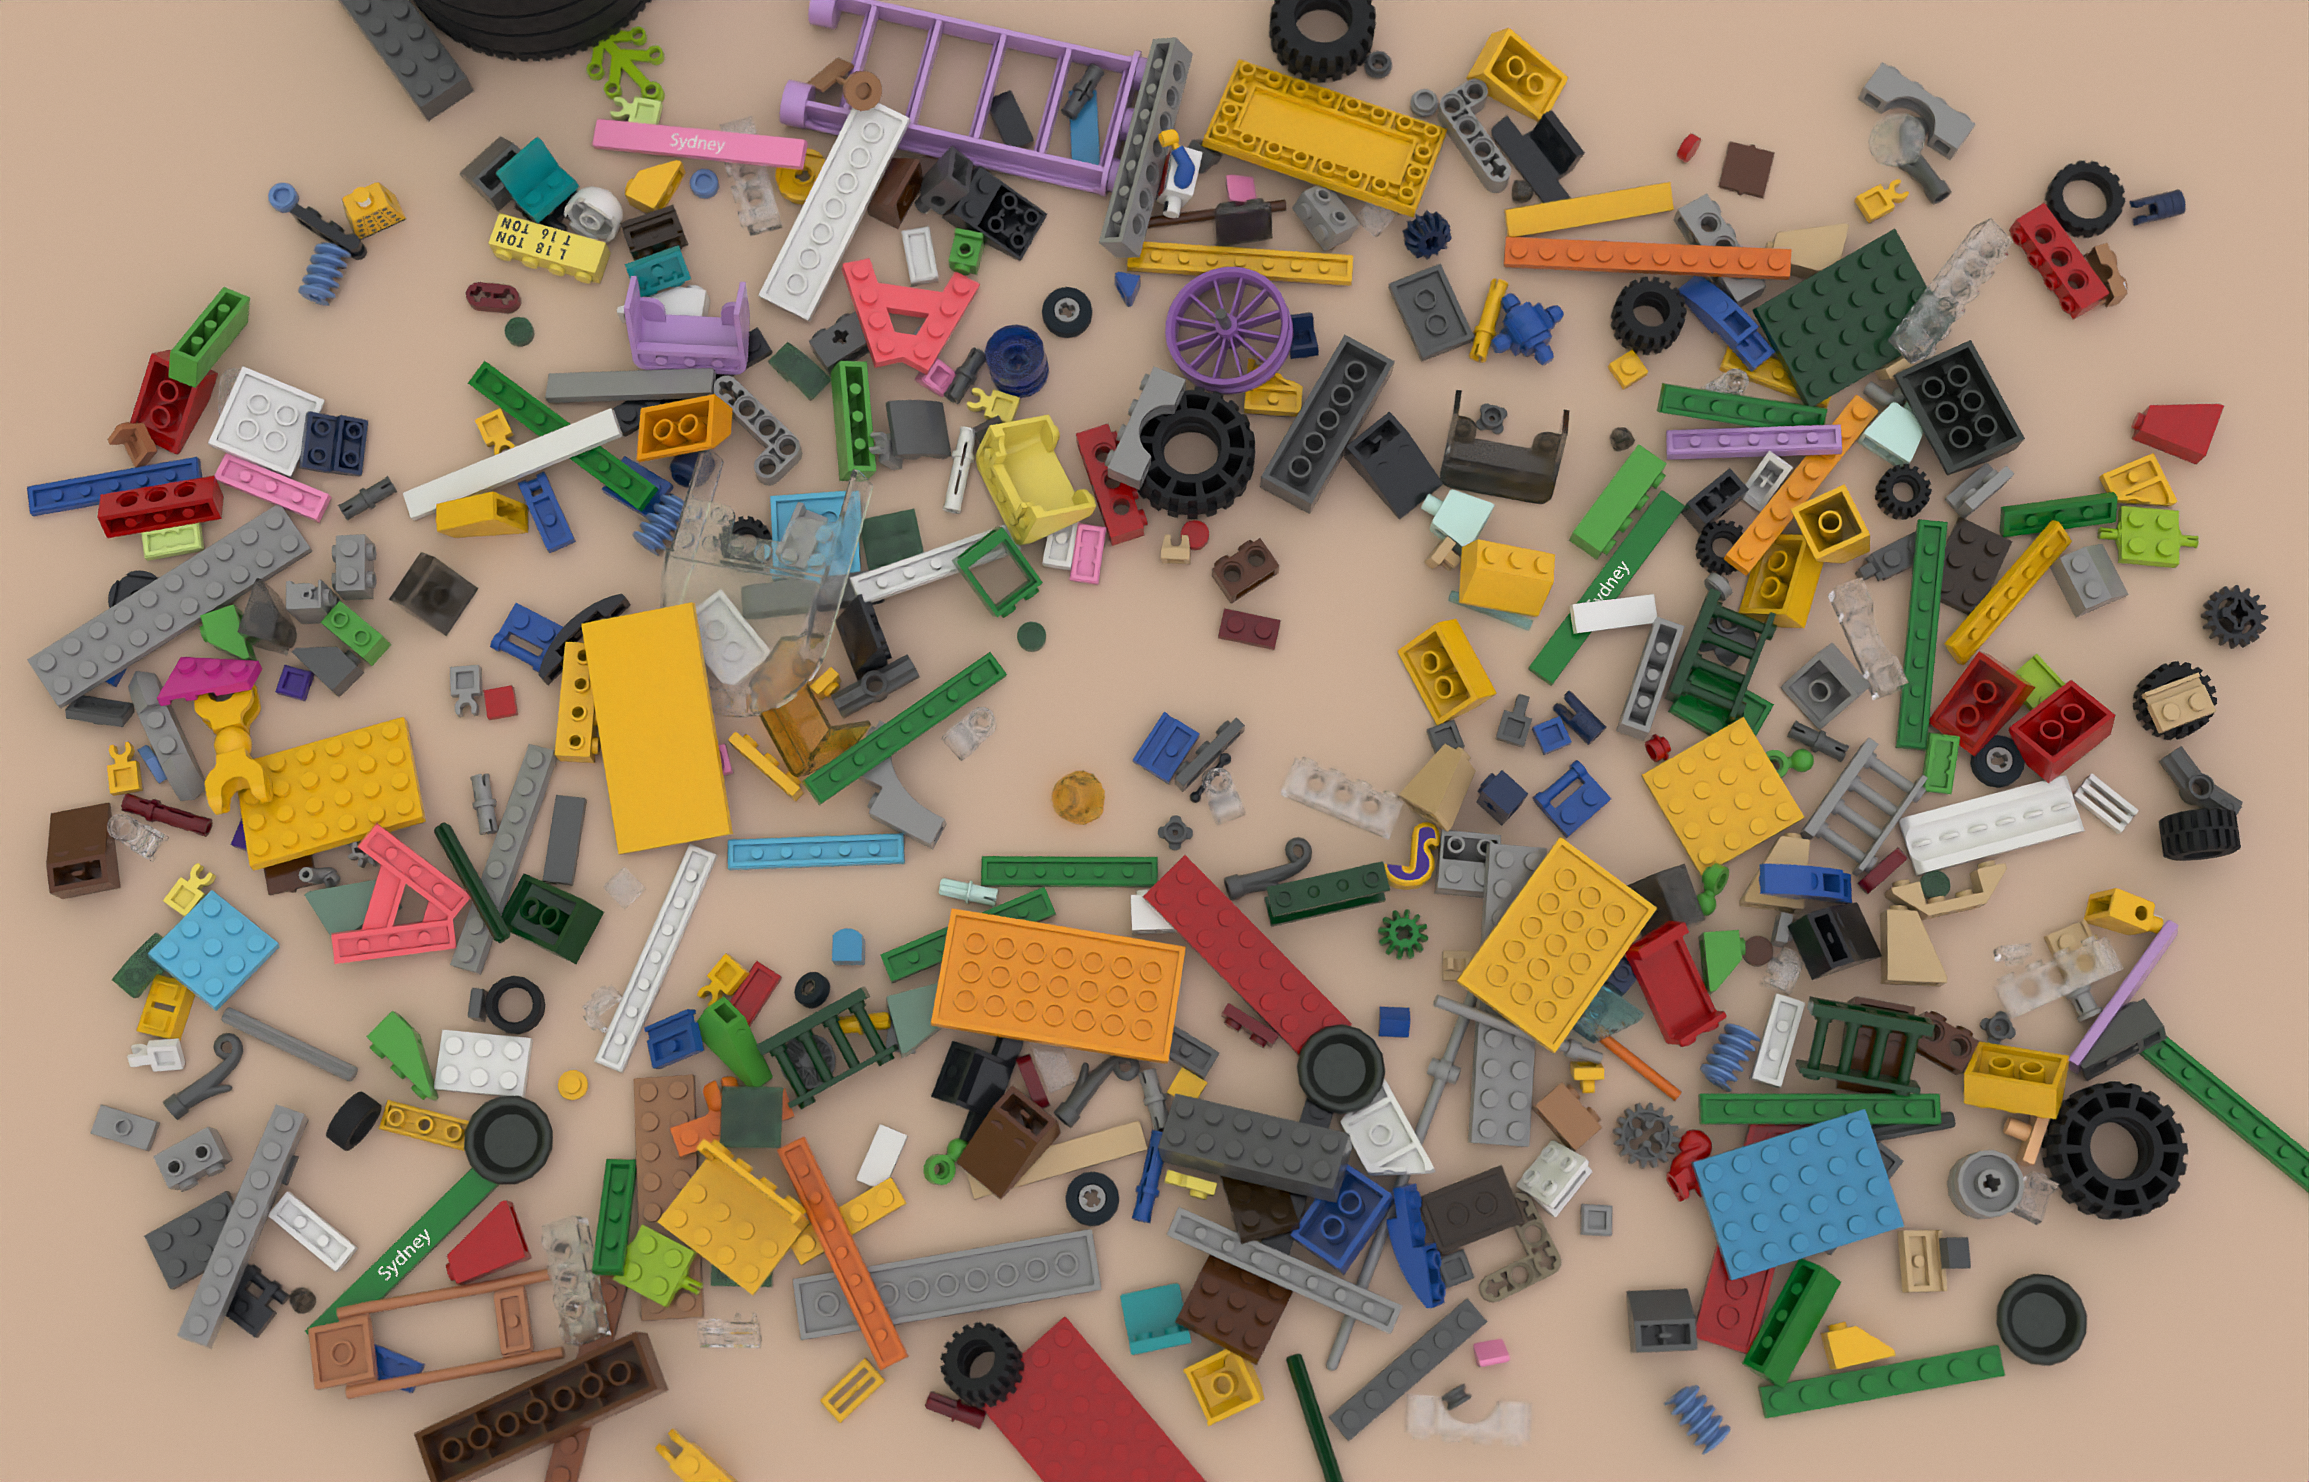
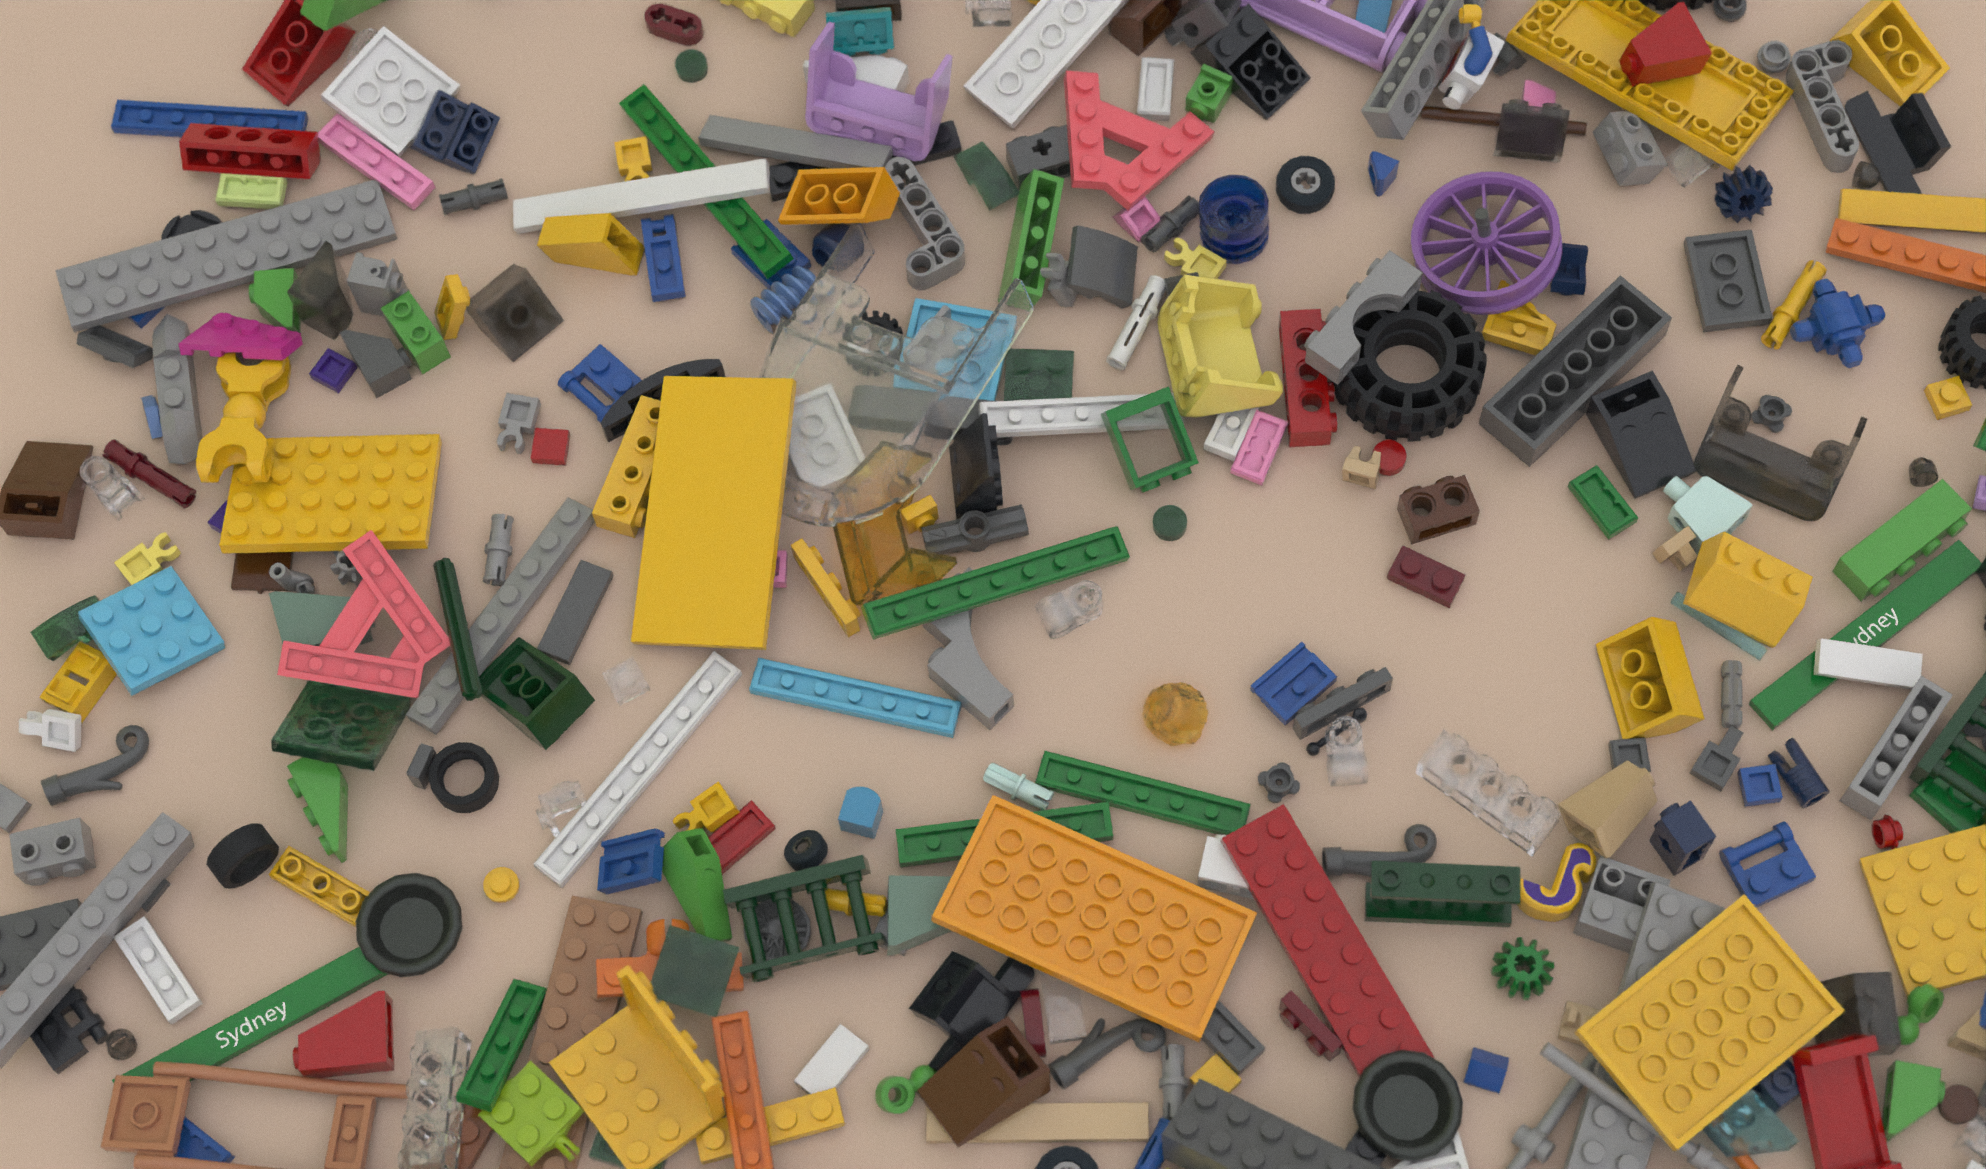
camera: 20 degrees right, 10 degrees down
nougat bracket [107,422,158,468] -> none
yellow plate [107,742,143,796] -> none
light grey axle [221,1007,358,1082] -> none
light grey brick [331,534,376,600] -> none
white plate [434,1030,533,1098] -> none
yellow plate [1127,241,1353,286] -> none
none -> clear green plate [271,680,410,771]
none -> yellow plate [434,274,470,340]
none -> green plate [1568,465,1638,540]
none -> red slope [1619,2,1712,87]
none -> light grey axle [1721,660,1742,728]

